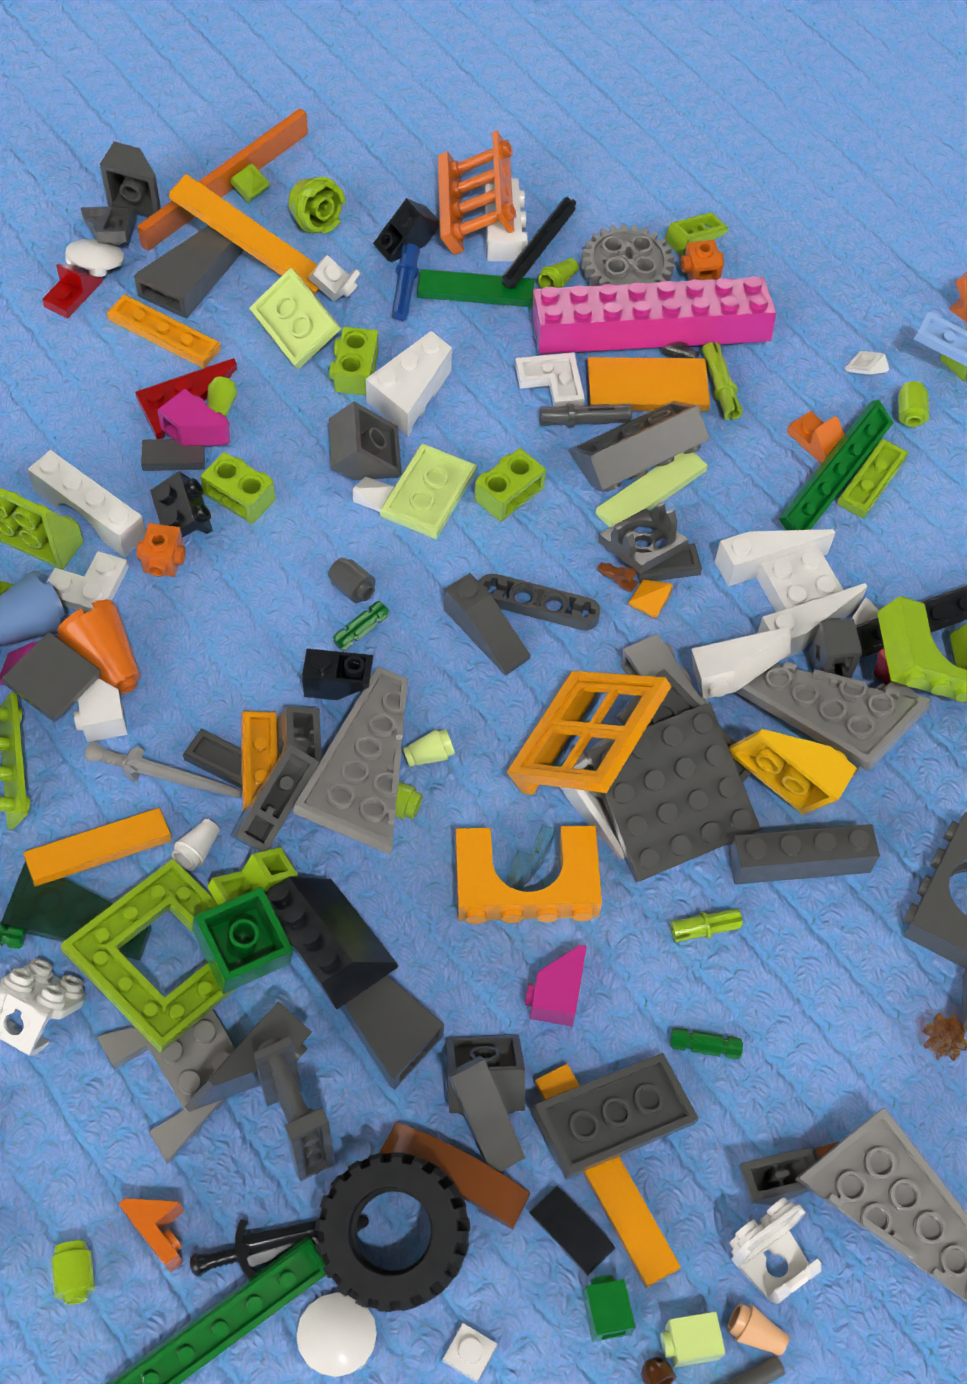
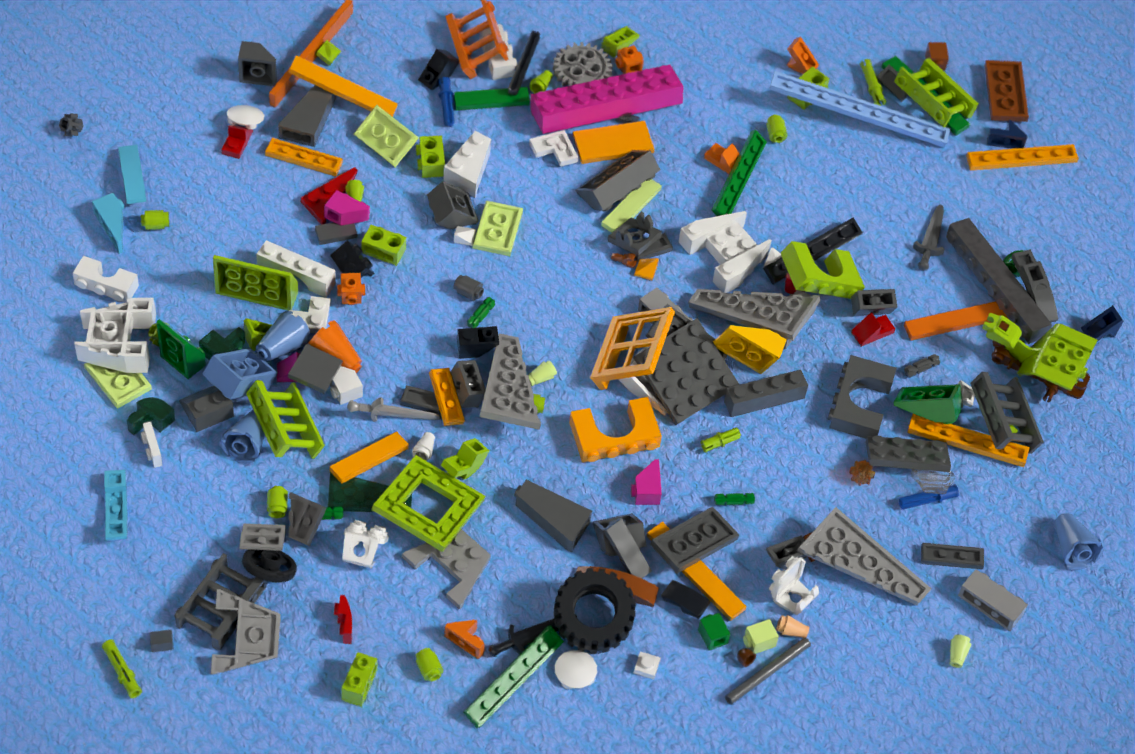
camera: 15 degrees left, 5 degrees down
flat silver wing [81,206,137,245] -> none
dark grey slope [184,1002,312,1112] -> none
green brick [192,887,294,994] -> none
dark grey slope [230,744,319,852] -> none
dark grey fence [253,1036,335,1182] -> none
black slope [265,877,399,1010] -> none
lime cone [288,177,346,233] -> none
white bracket [308,255,360,302] -> none
dark grey slope [444,573,531,676] -> none
lime brick [475,448,546,522] -> none
dark grey beam [479,574,600,630] -> none
clear light blue slope [506,824,555,891] -> none
dark grey pin [539,403,632,428] -> none
white slope [691,627,791,699] -> none
lime pin [702,342,743,420] -> none
dark grey brick [808,618,862,678] -> none
lime tile [837,438,909,519] -> none
white slope [845,351,889,375] -> none

